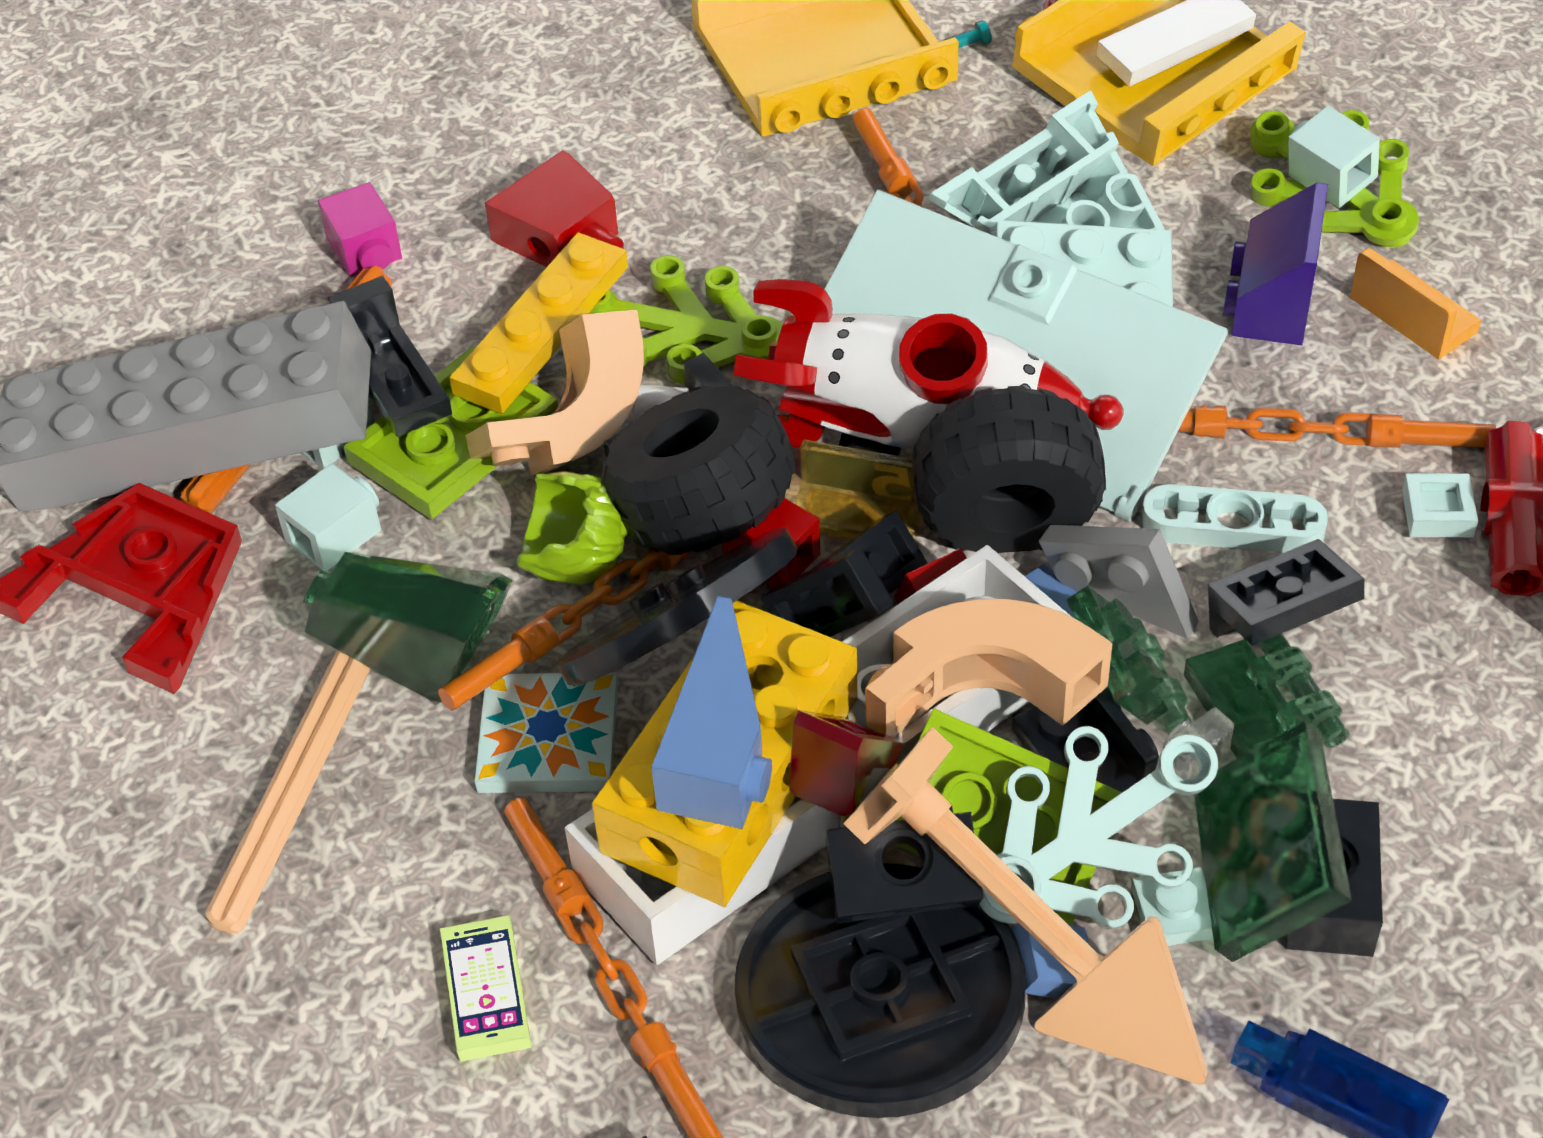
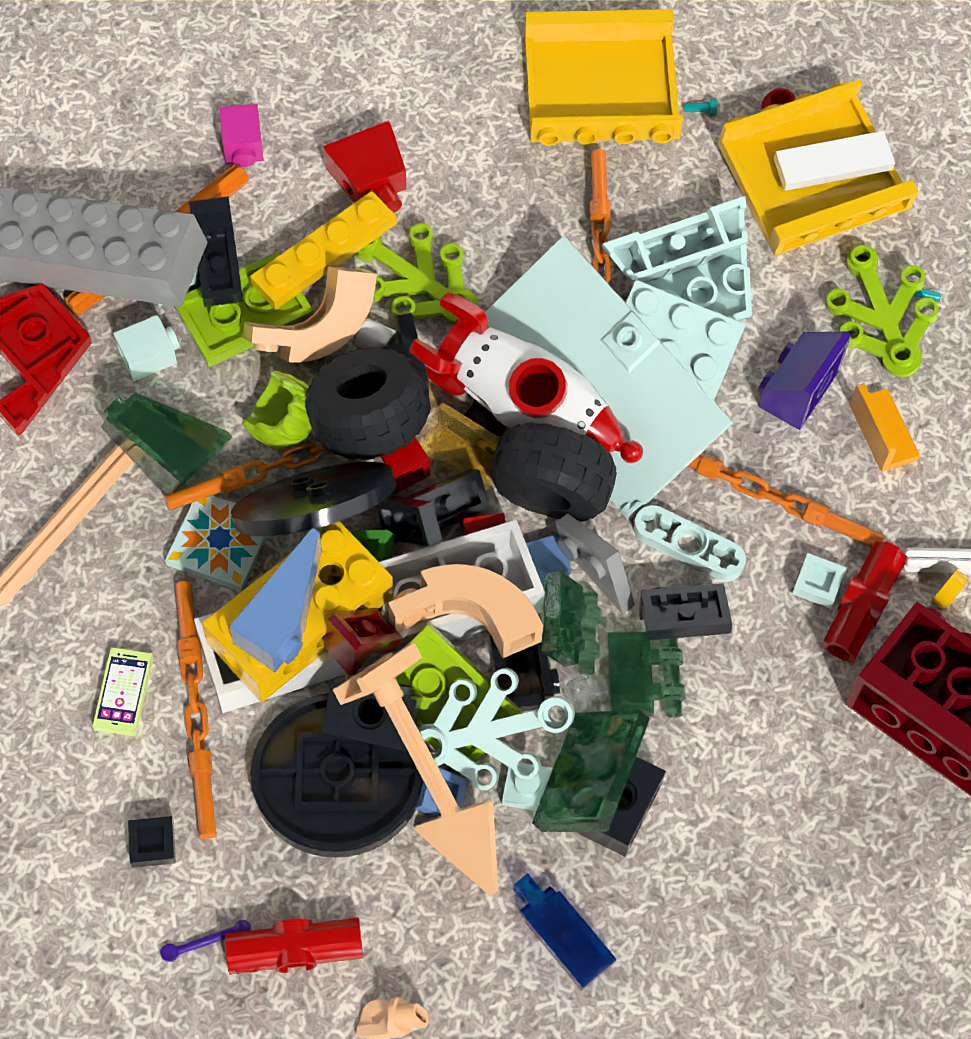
camera: 15 degrees right, 15 degrees up
light aqua brick [1288,105,1380,208] -> none

